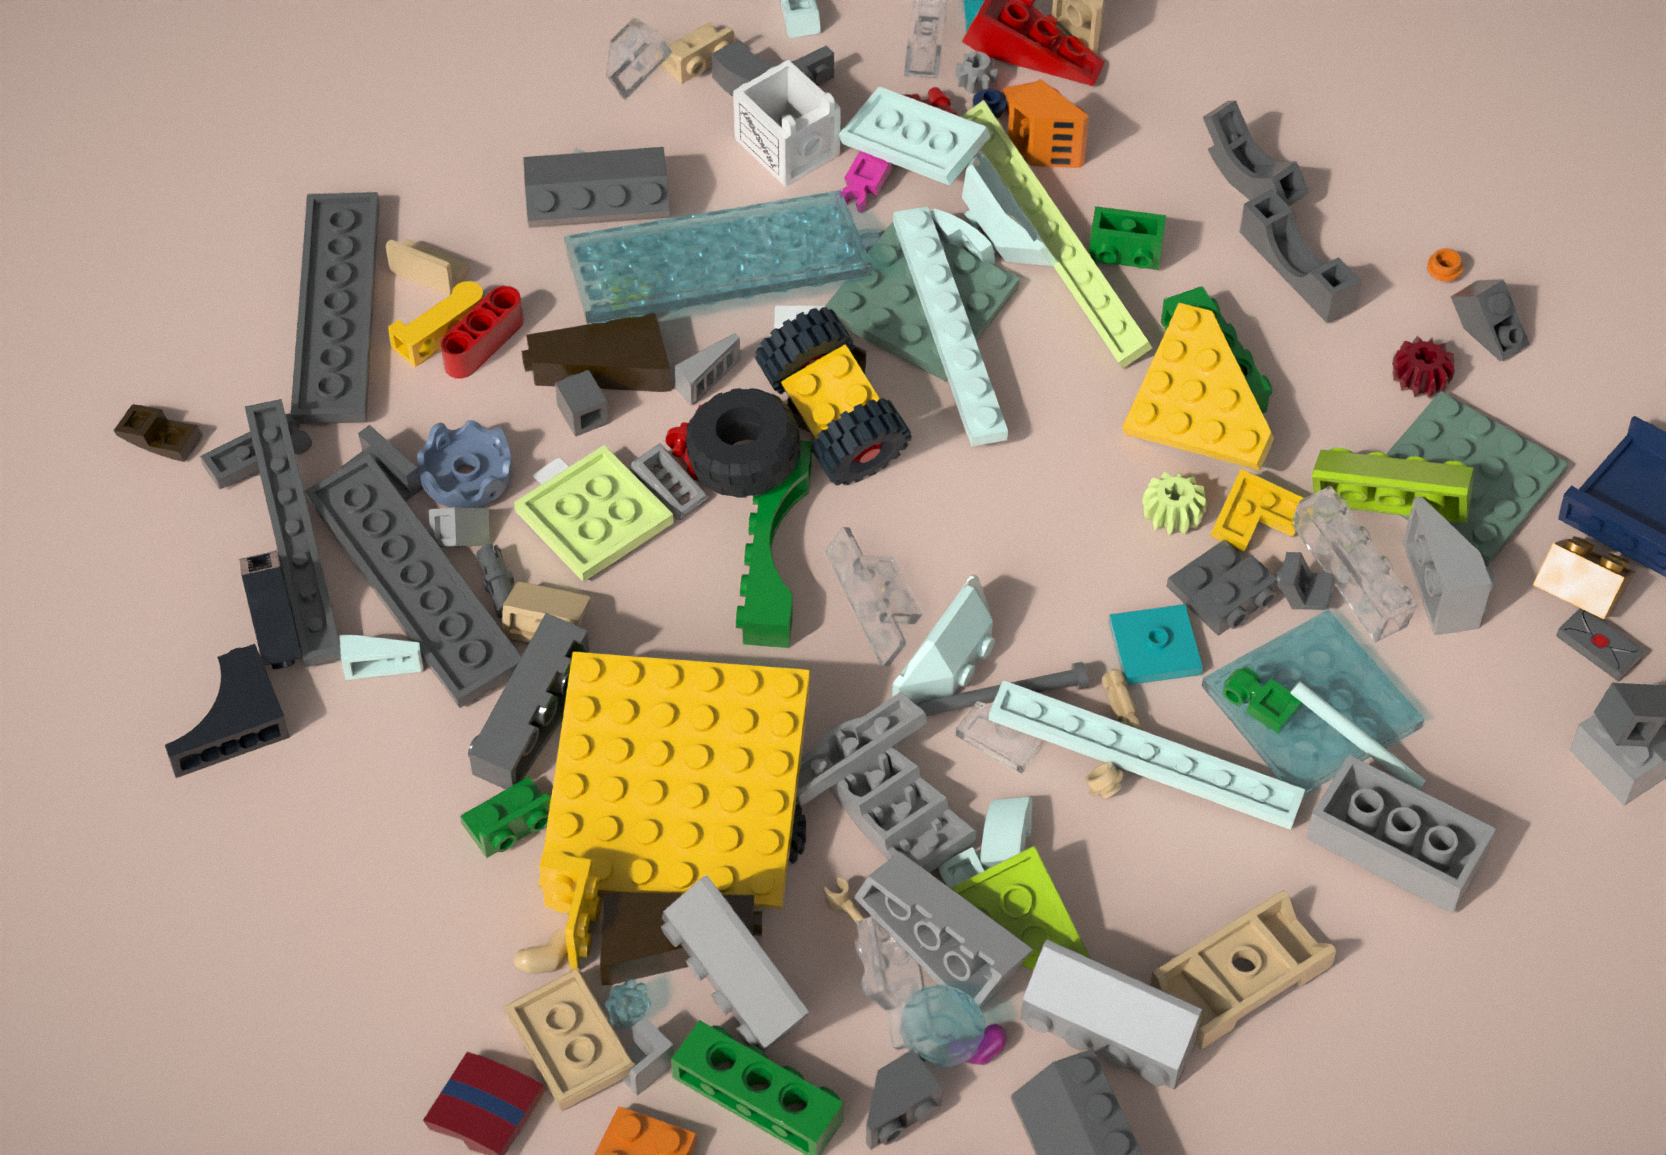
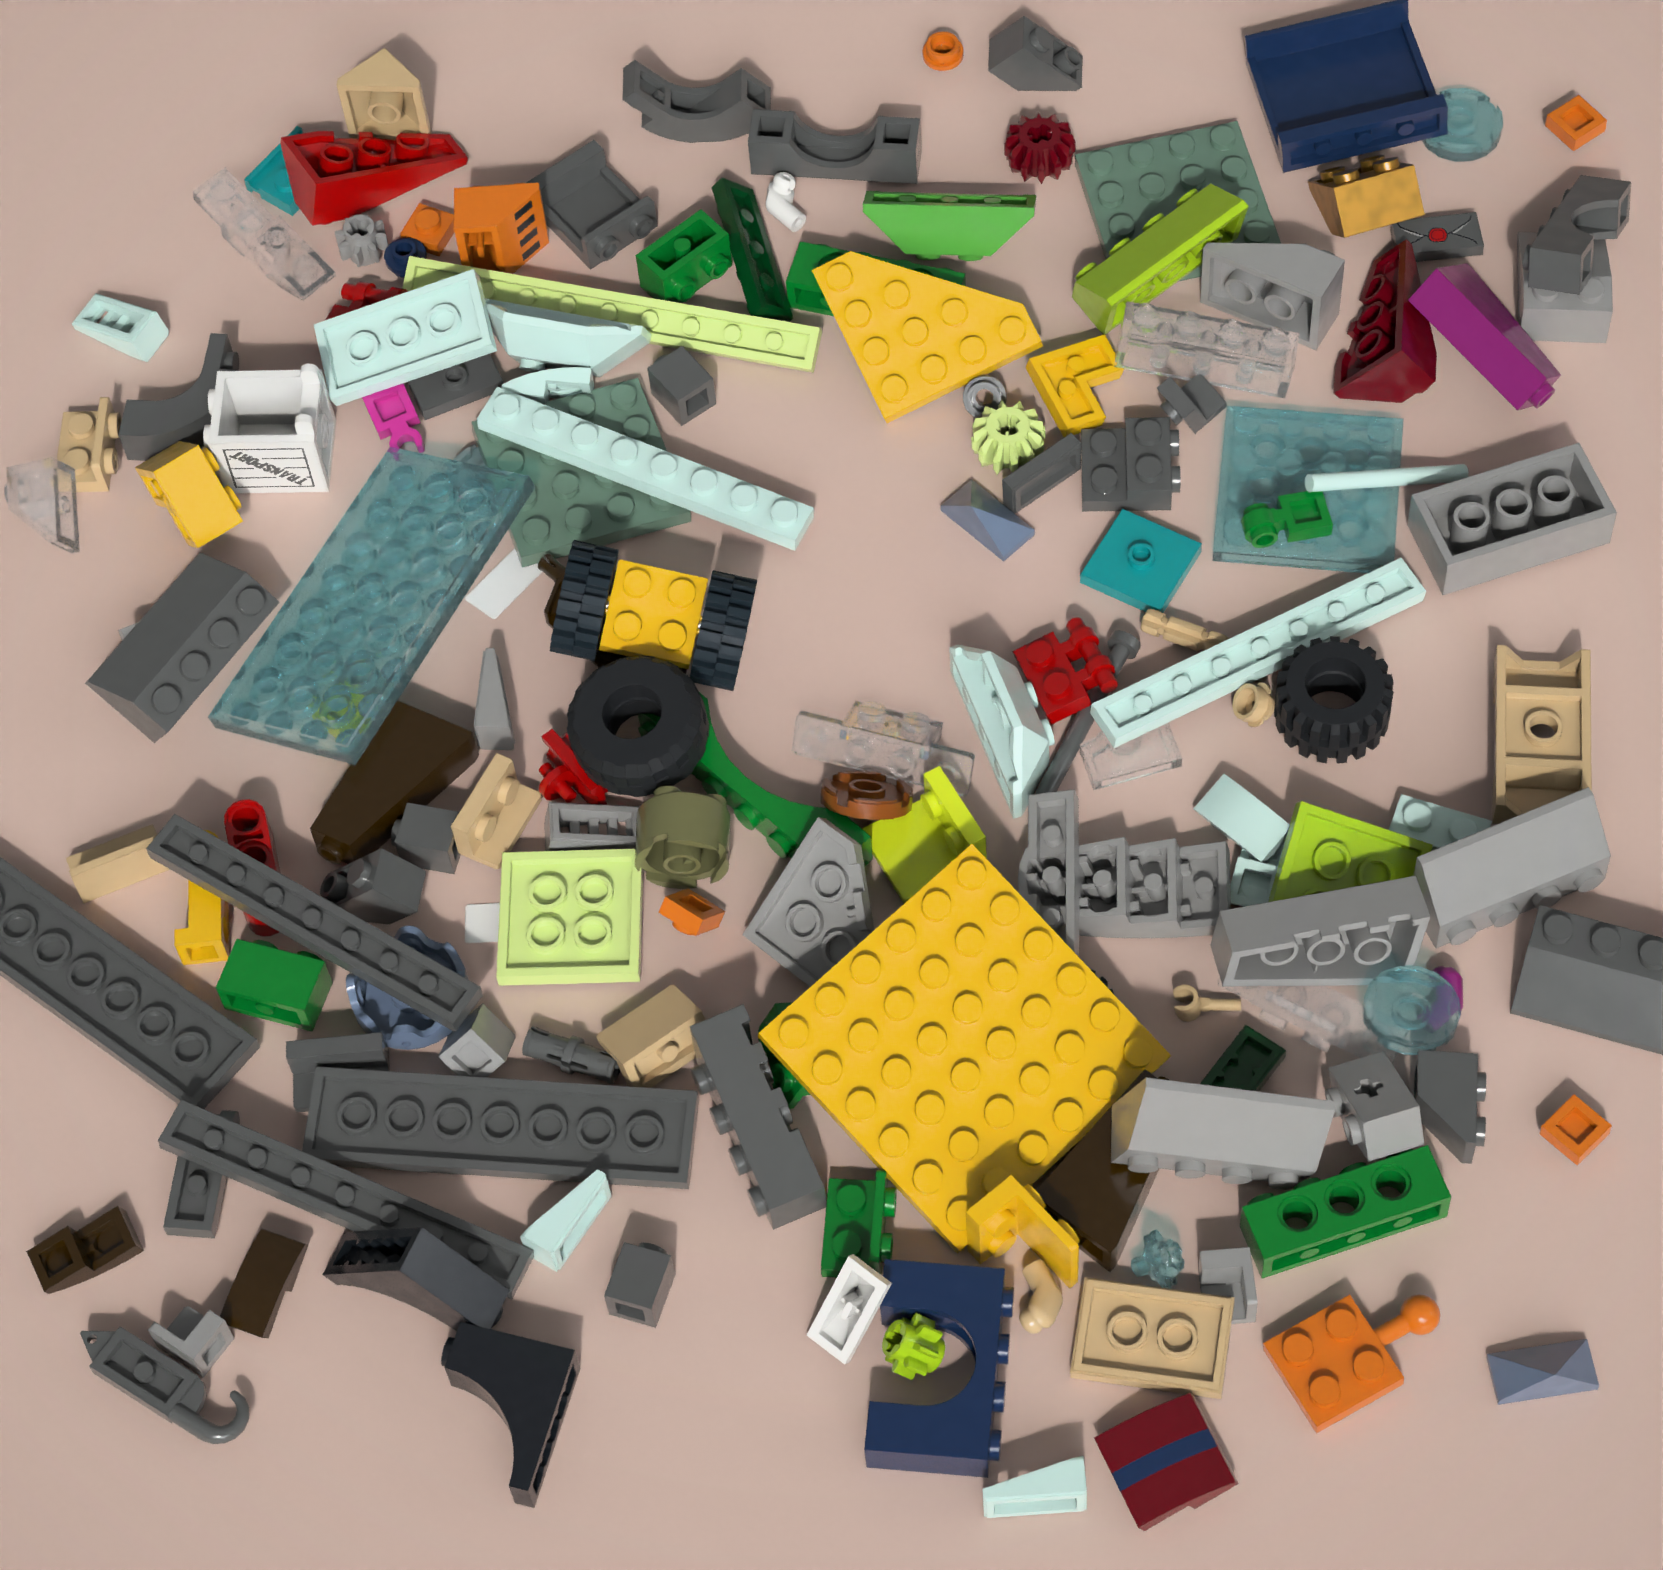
camera: 45 degrees left, 5 degrees up
none -> dark grey plate [80,1327,249,1444]
none -> yellow brick [135,441,243,548]
none -> dark grey plate [146,814,483,1032]
none -> light grey panel [148,1306,234,1377]
none -> green brick [215,939,333,1032]
none -> dark brown slope [220,1229,308,1338]
none -> dark grey slope [320,848,426,925]
none -> dark grey plate [408,354,504,420]
none -> tan bracket [451,753,542,869]
none -> dark grey panel [526,140,658,270]
none -> dark grey brick [604,1242,675,1328]
none -> olive brick [635,786,730,889]
none -> dark grey brick [647,346,716,426]
none -> orange plate [658,888,726,936]
none -> dark green plate [711,178,793,322]
none -> light grey plate [742,817,874,987]
none -> white arm [765,172,806,232]
none -> white slope [807,1254,892,1365]
none -> dark orange tile [820,770,913,820]
none -> neon yellow bracket [862,766,987,903]
none -> bright green wedge [863,191,1036,261]
none -> dark blue arch [864,1259,1014,1478]
none -> lime gear [882,1313,945,1380]
none -> sand blue slope [940,479,1035,562]
none -> plate [963,375,1007,418]
none -> light aqua slope [982,1456,1087,1518]
none -> dark grey tile [1002,433,1081,513]
none -> red plate [1012,617,1118,725]
none -> dark green plate [1200,1025,1286,1092]
none -> black tyre [1274,636,1394,764]
none -> light grey brick [1325,1051,1424,1162]
none -> dark red wedge [1333,239,1437,403]
none -> light aqua plate [1389,794,1492,851]
none -> magenta slope [1408,263,1561,411]

